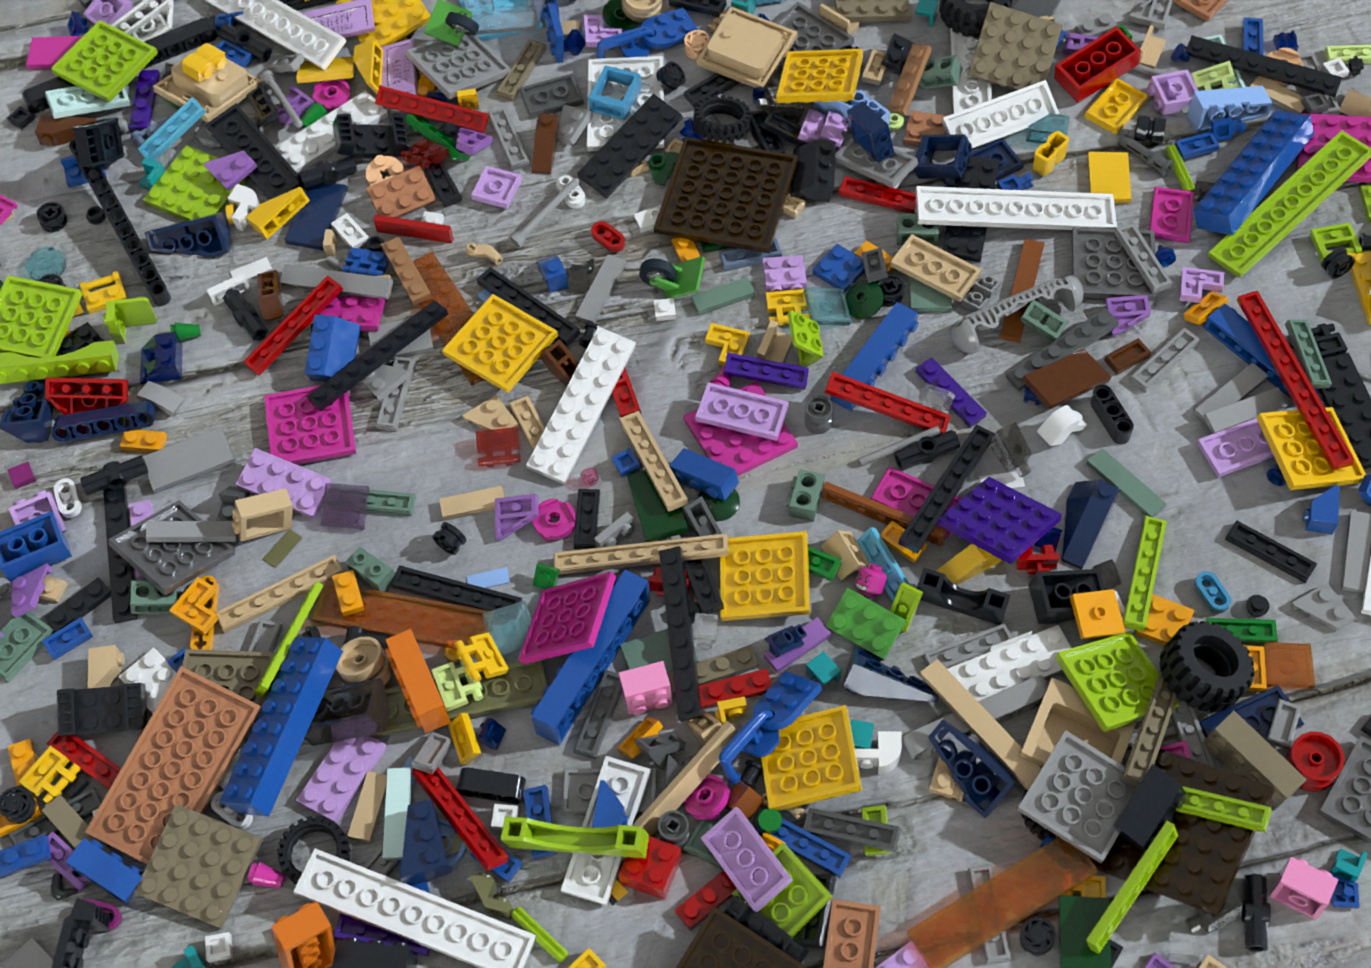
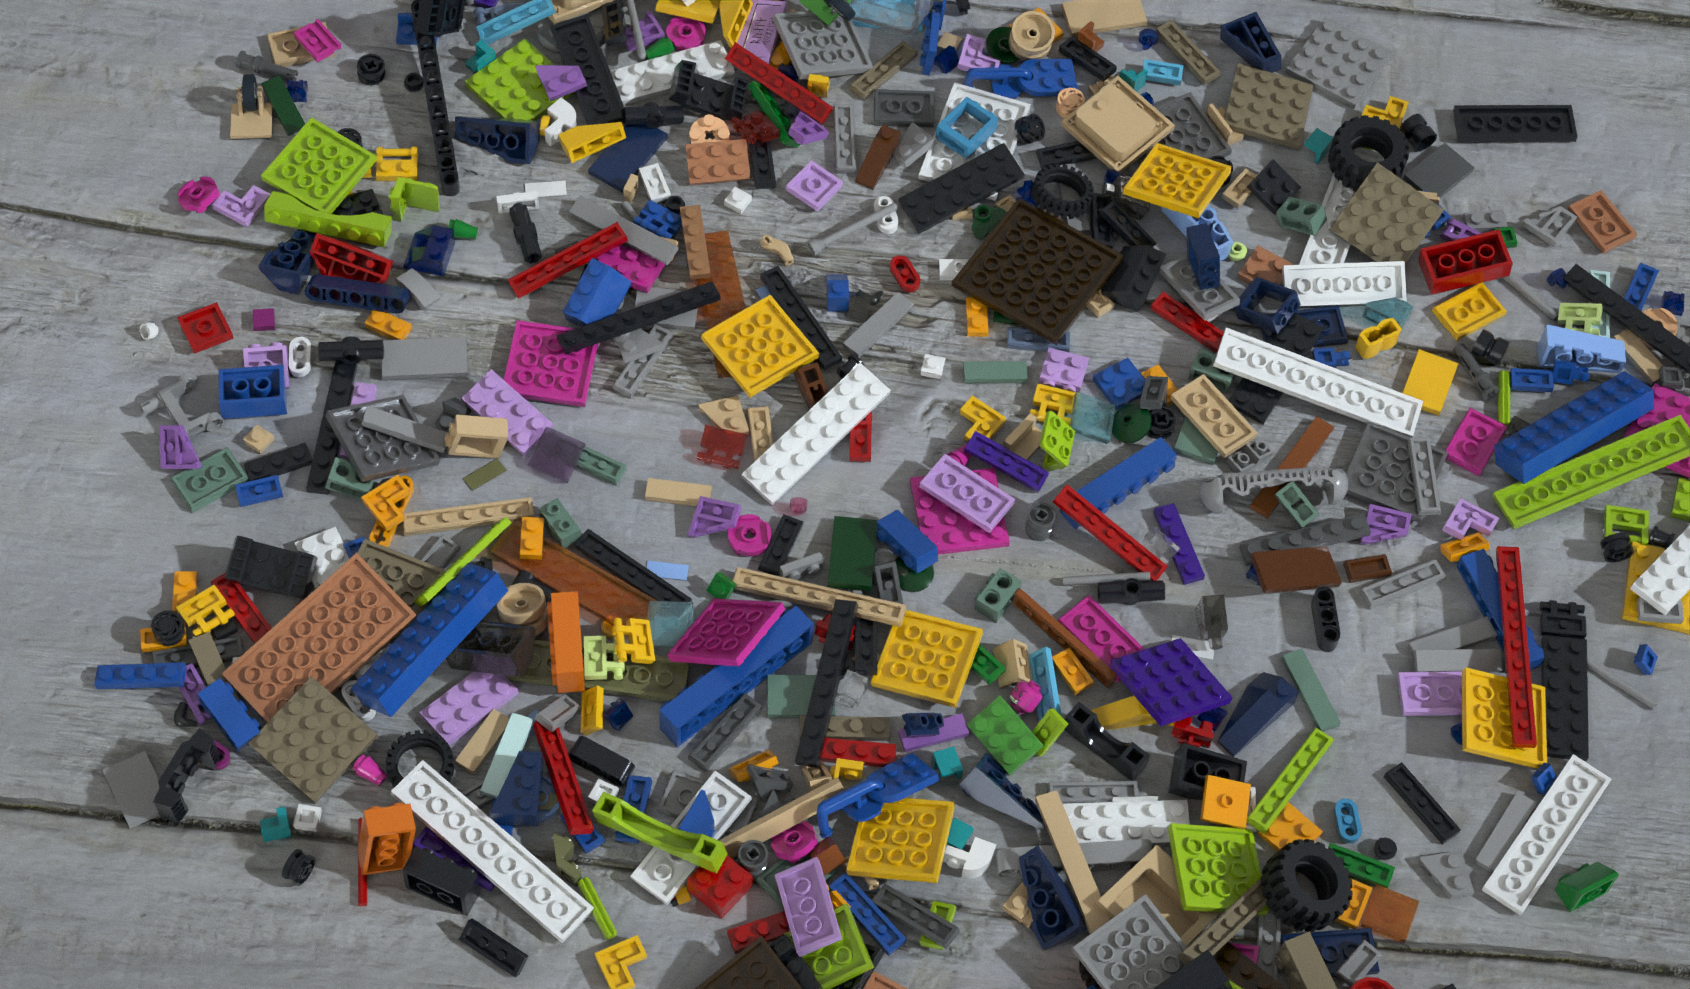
camera: 10 degrees right, 0 degrees up
medium lavender wing [11,564,52,618] -> none
clear light blue tile [25,247,66,281] -> none
tan slope [87,645,125,688] -> none
reddish brown slope [257,270,284,320] -> none
red tile [373,215,454,243] -> none
black wheel [432,522,467,555] -> none
blue plate [611,448,640,477] -> none
tan plate [619,411,688,512] -> none
bright pink brick [619,661,672,715] -> none
bright green plate [639,256,705,299] -> none
black bush [740,760,763,790] -> none
green tile [758,808,782,834] -> none
lavender plate [798,108,849,147] -> none
medium nougat plate [887,44,932,116] -> none
black plate [898,424,995,554] -> none
white brick [1037,405,1087,446] -> none
clear smoke slope [1092,559,1122,590] -> none
tan panel [1139,25,1166,69] -> none
lavender plate [1147,70,1198,115] -> none
clear blue tile [1155,245,1176,267] -> none
sand green tile [1285,320,1332,388] -> none
blue slope [1303,485,1340,534] -> none

